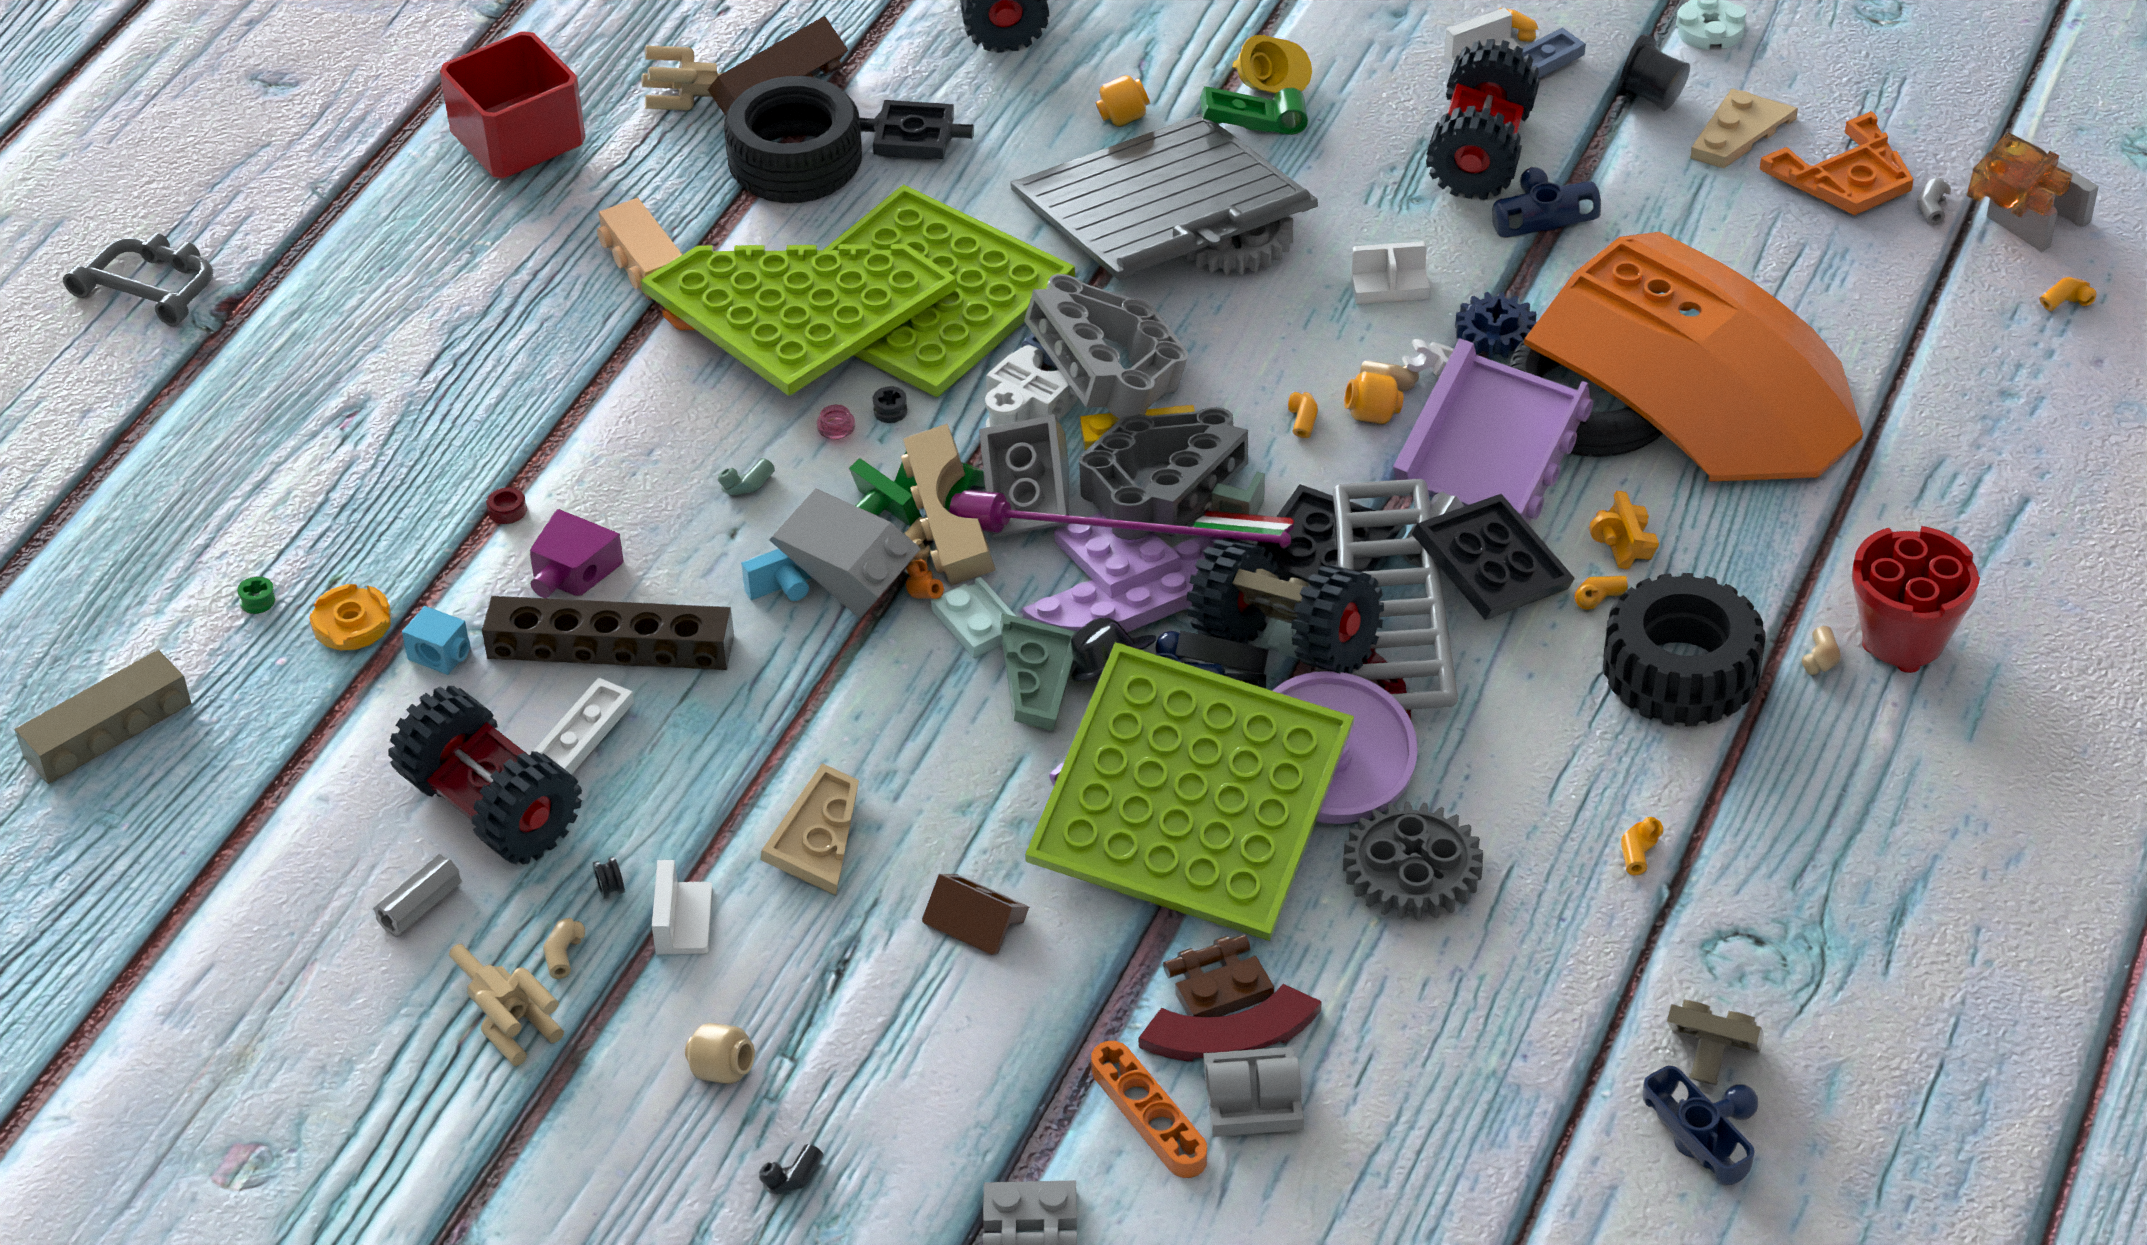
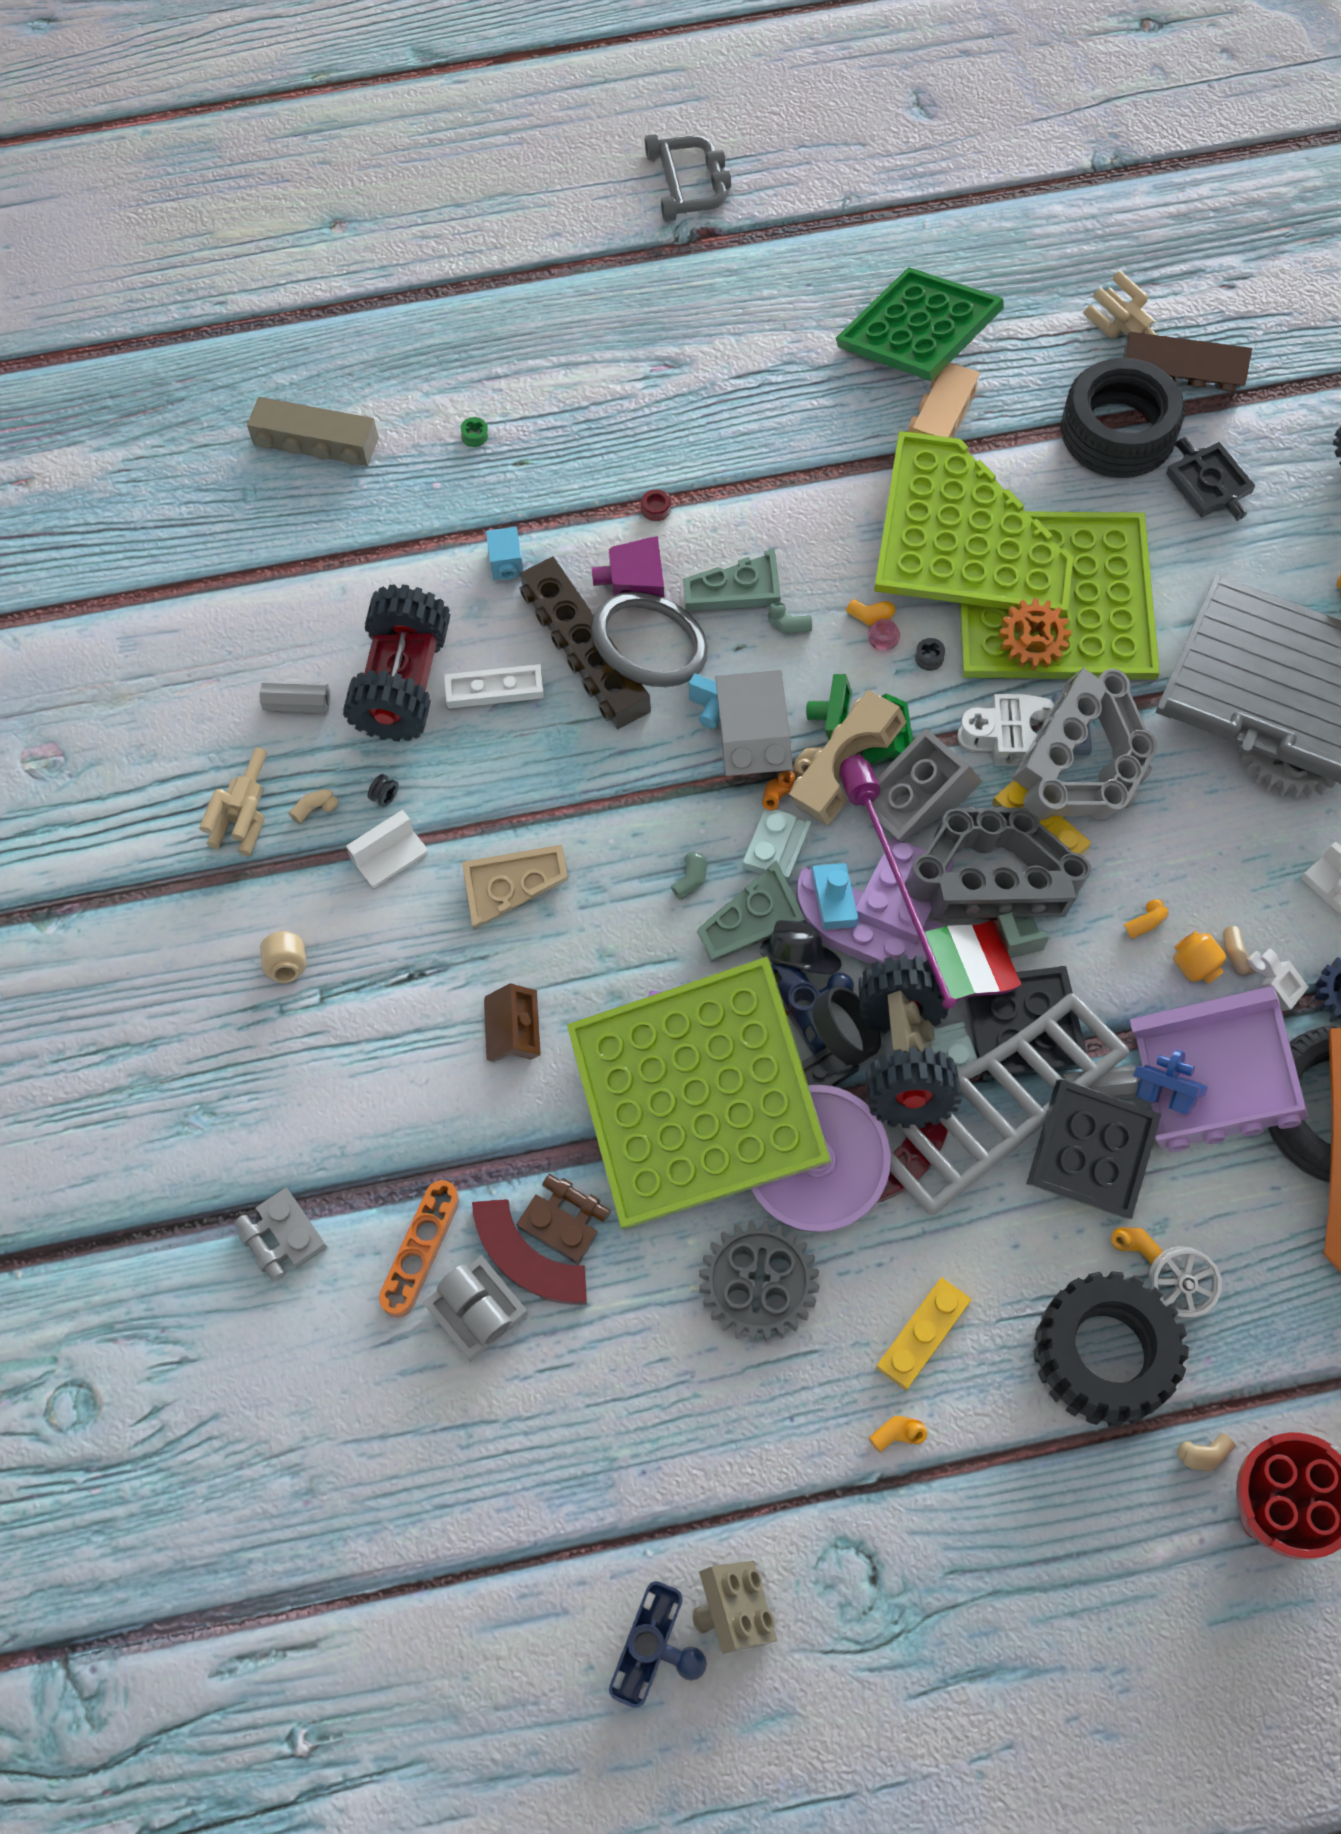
camera: 55 degrees right, 20 degrees up
light orange plate [309,584,392,650] -> none
red plate [440,31,586,180] -> none
black arm [759,1144,823,1195] -> none
light orange hips [1589,490,1659,569] -> none
none -> dark grey wedge [591,592,708,688]
none -> sand green arm [671,851,707,899]
none -> sand green wing [683,548,781,611]
none -> medium azure tile [811,863,858,930]
none -> green plate [836,267,1004,381]
none -> light orange arm [846,599,895,626]
none -> yellow plate [876,1277,972,1391]
none -> orange gear [998,598,1071,670]
none -> blue hips [1133,1050,1208,1114]
none -> white wheel [1149,1246,1222,1317]

